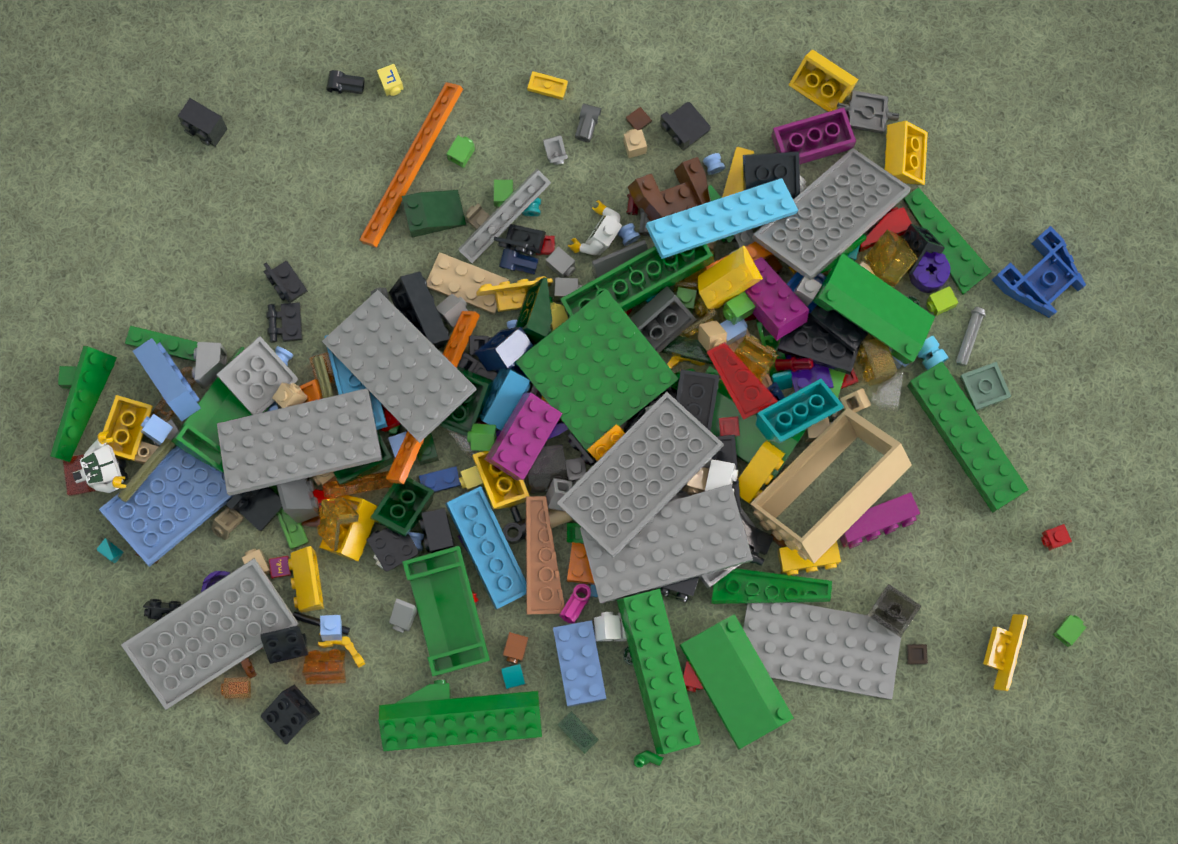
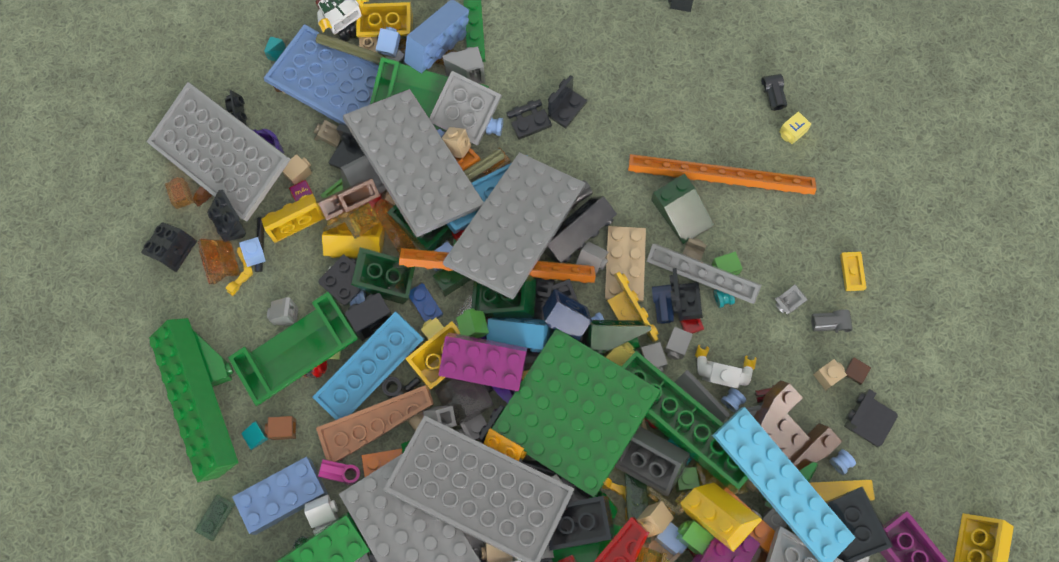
camera: 75 degrees right, 5 degrees down
bright green brick [447,135,475,168] -> none
none -> reddish brown slope [316,178,380,221]

